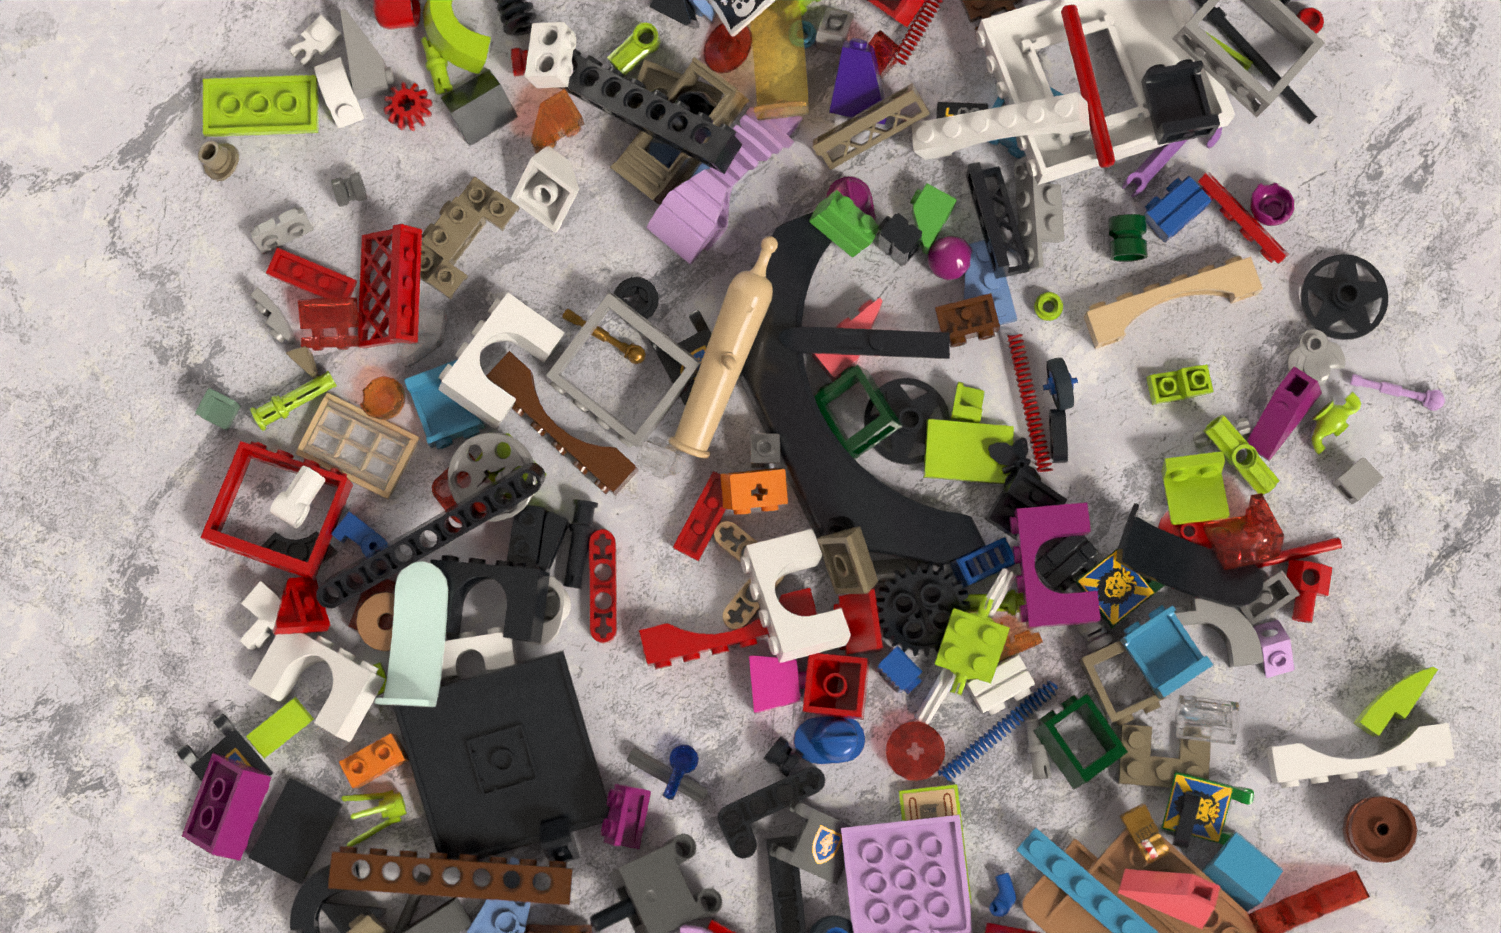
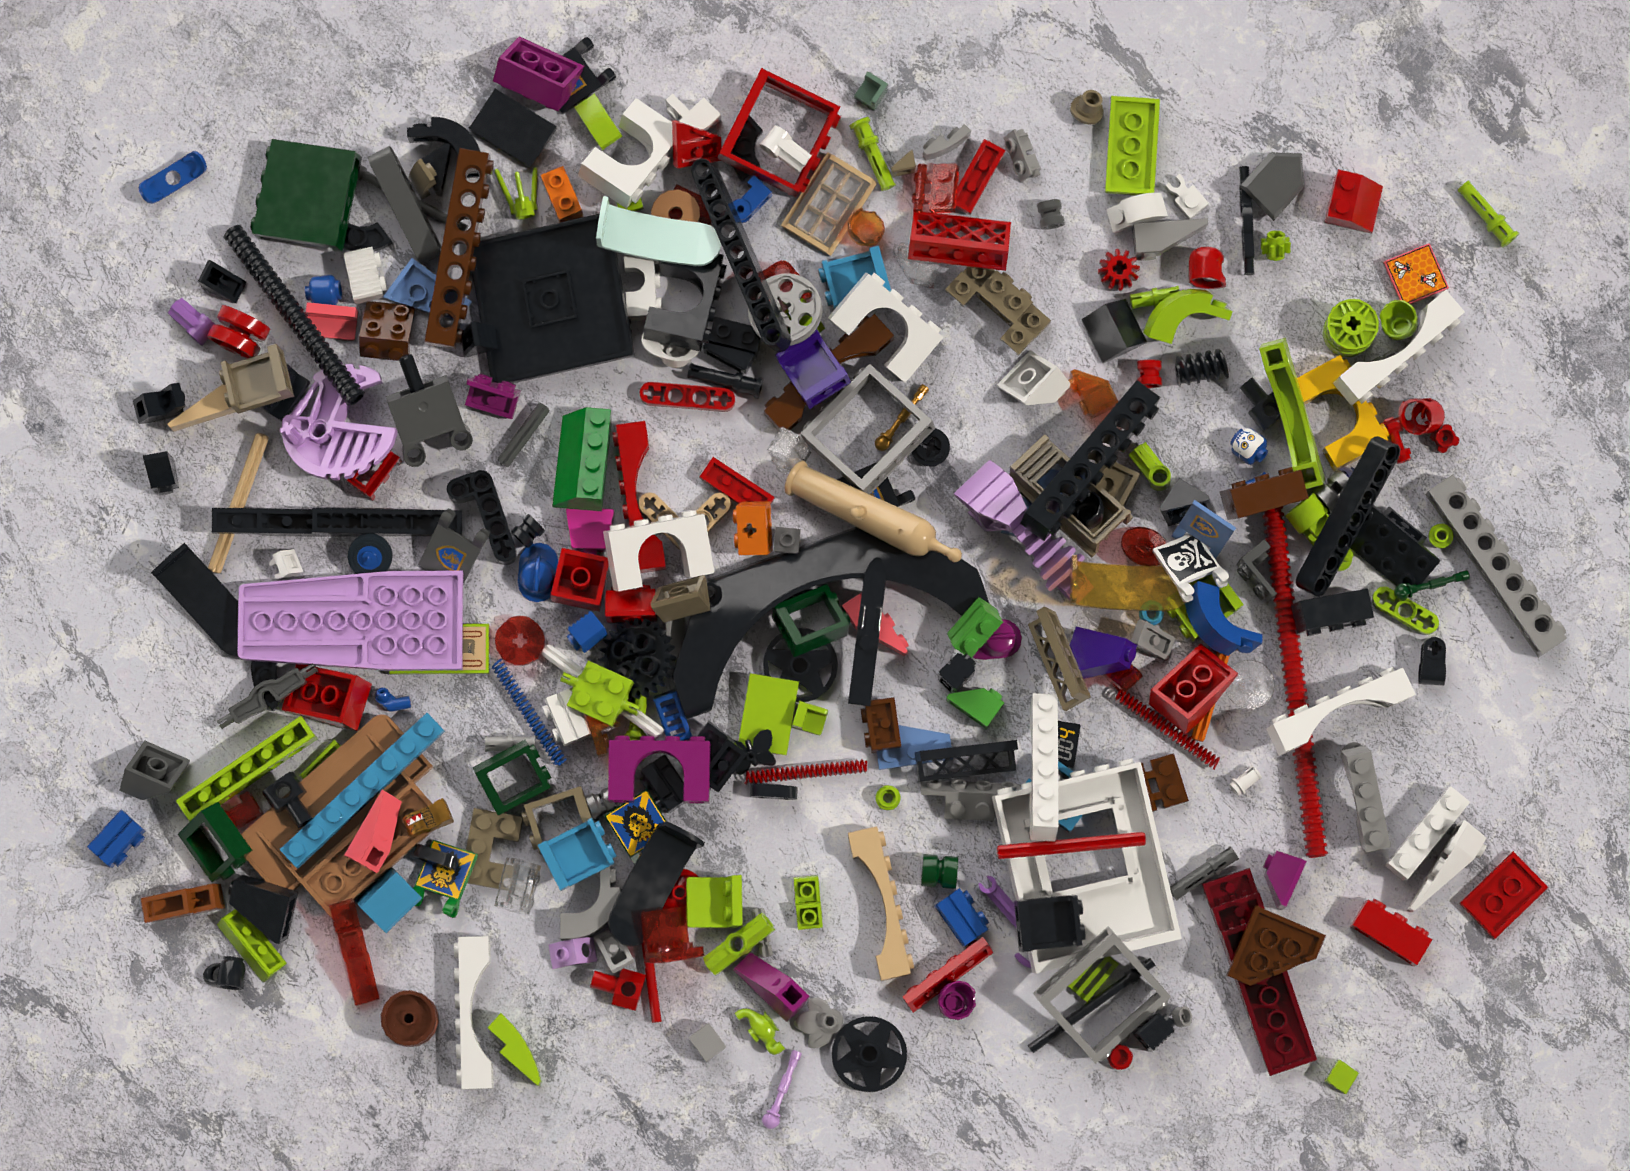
camera: 90 degrees right, 0 degrees up
white brick [525,22,576,88] -> none
clear blue plate [663,745,699,800] -> none
magenta hair [928,236,973,280] -> none
black wheel [1042,357,1078,410] -> none
none -> green slope [552,407,612,511]
none -> dark purple panel [775,329,851,409]

